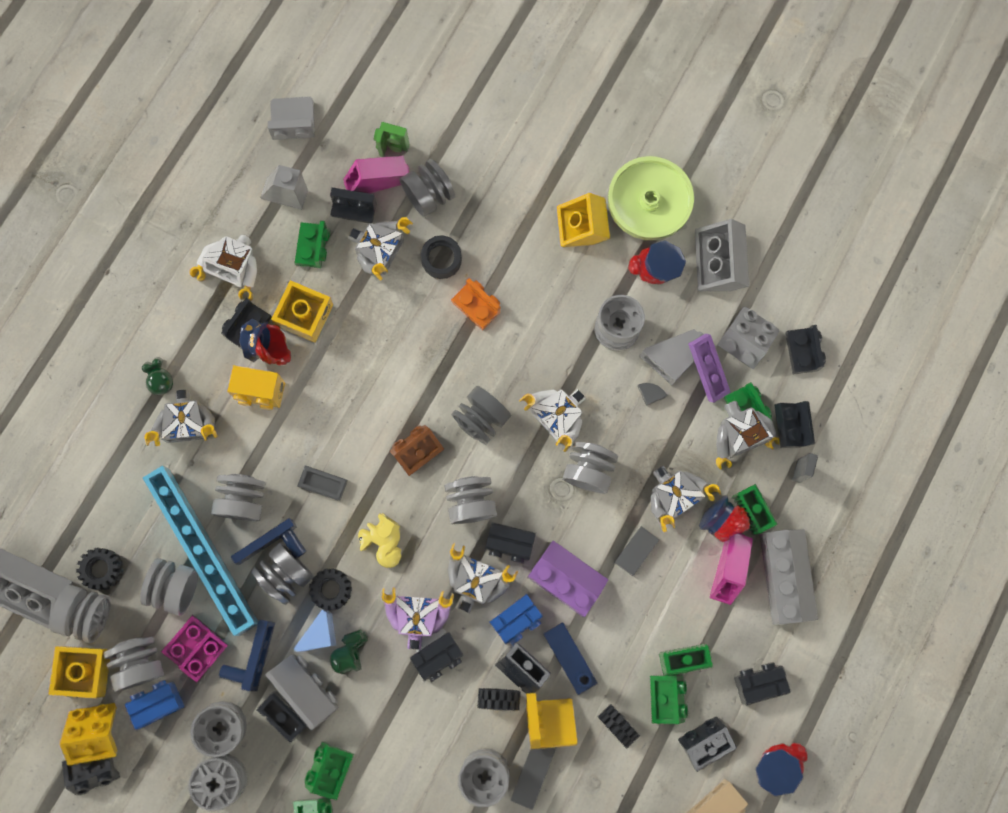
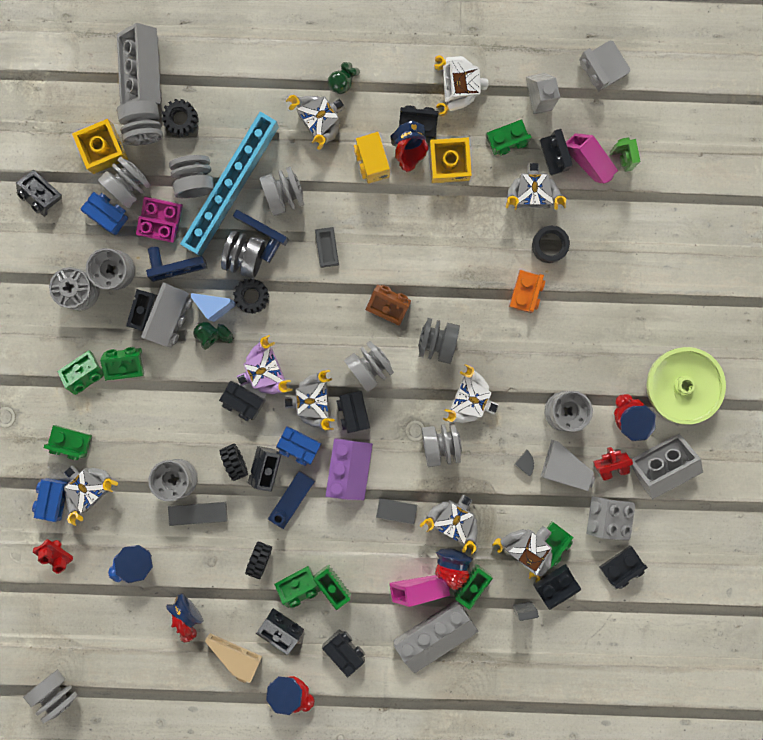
camera: 70 degrees right, 10 degrees up
yellow bracket [59,703,117,765] -> none
light yellow animal [358,513,402,568] -> none
flat silver wheel [400,159,455,217] -> none
yellow bracket [526,693,577,749] -> none
yellow slope [557,193,610,247] -> none
medium lavender plate [688,334,731,403] -> none
none -> red hips [593,447,633,481]

